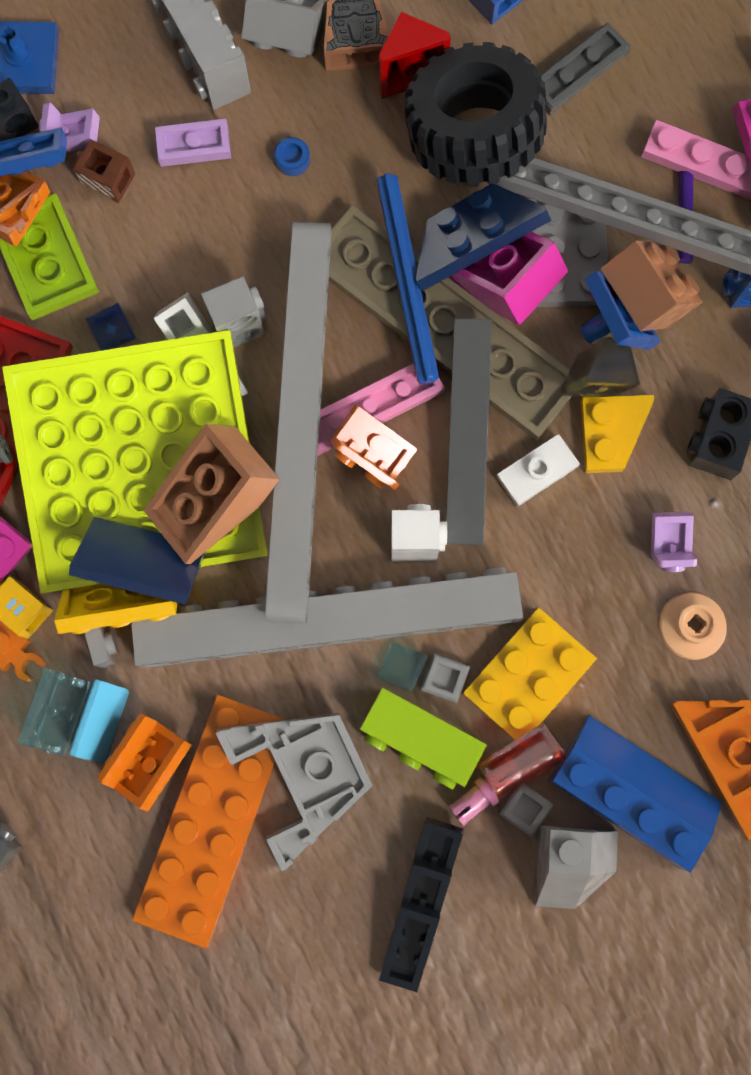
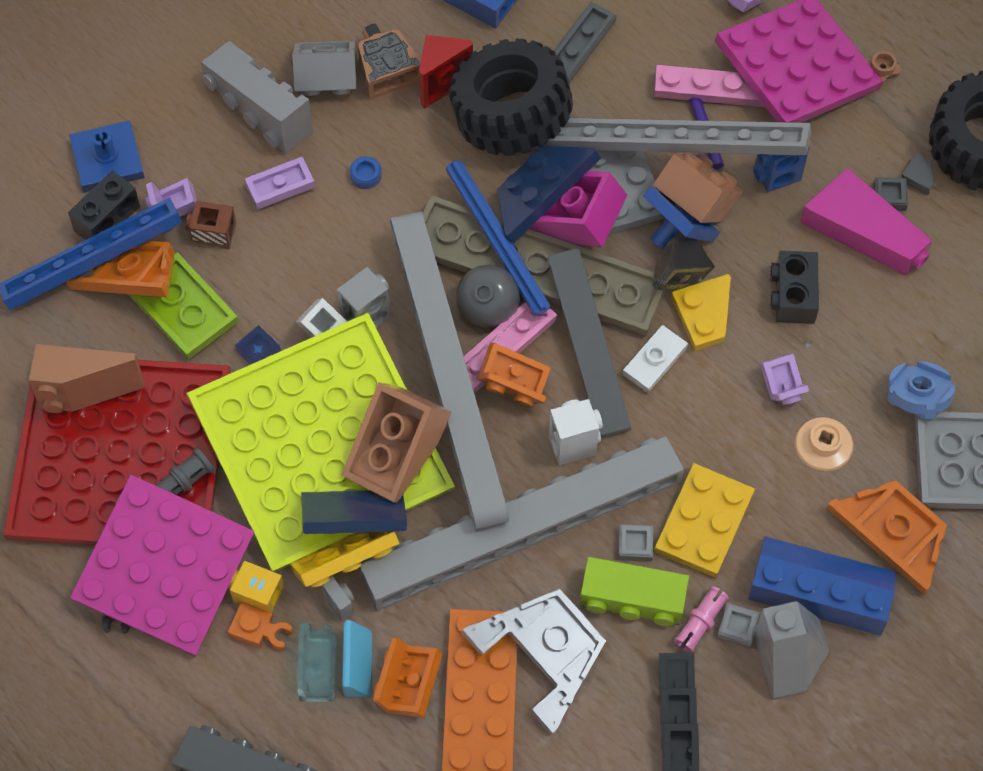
camera: 20 degrees left, 15 degrees down
clear light blue slope [377,642,428,693] -> none
clear red tile [477,723,566,799] -> none
none -> dark grey cylinder [456,265,521,330]

